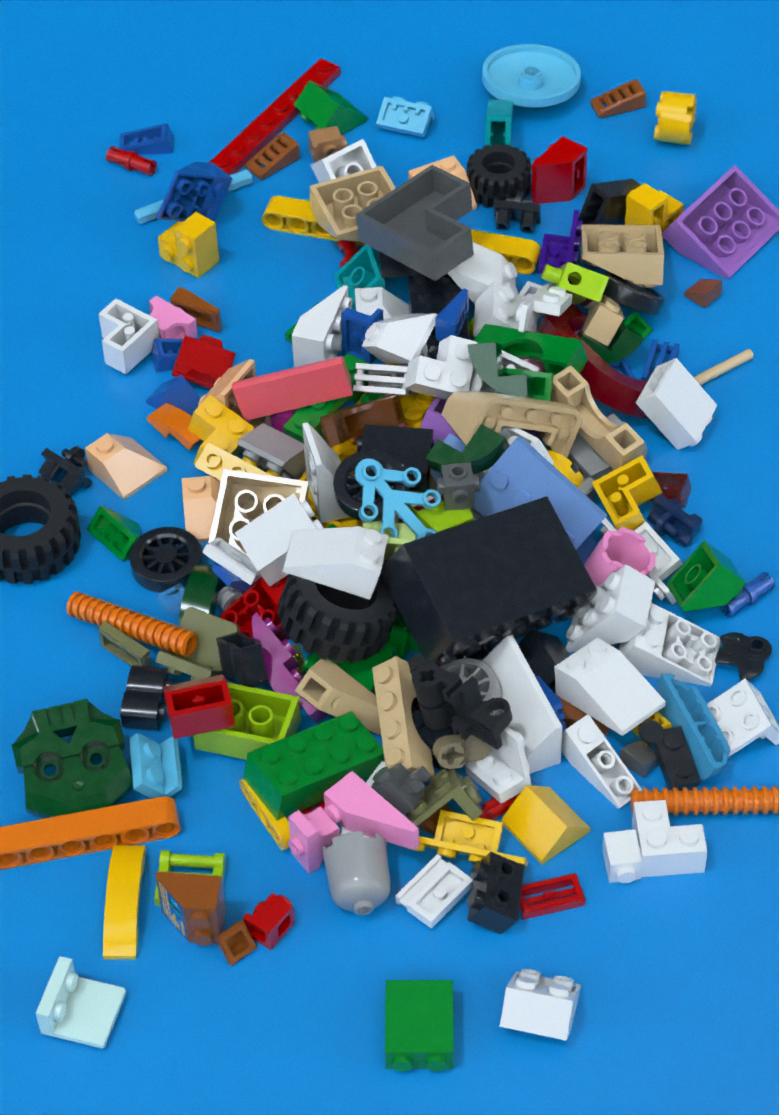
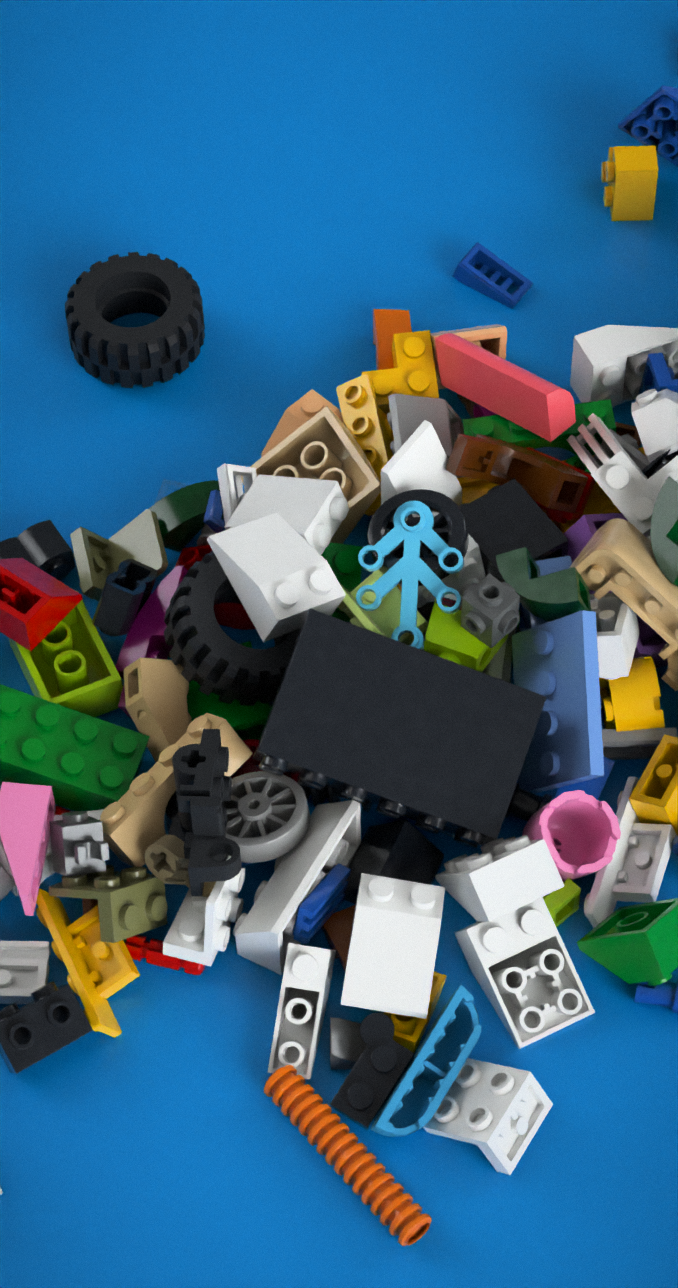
camera: 50 degrees right, 5 degrees up
black hips [38,446,93,496] -> none
orange piece [66,591,198,657] -> none
light nougat slope [85,433,168,500] -> none
green slope [86,506,140,561] -> none
olive tile [98,621,152,667] -> none
white brick [99,299,160,374] -> none
black wheel [129,527,203,593] -> none
blue slope [146,375,201,416] -> none
bright pink brick [149,296,198,339] -> none
dark orange slope [170,287,222,332] -> none
red piece [171,334,236,389] -> none
yellow slope [501,785,591,865] -> none
red tile [520,873,585,920] -> none
white brick [602,829,643,883] -> none
white brick [632,800,707,877] -> none
black plate [715,632,772,681] -> none

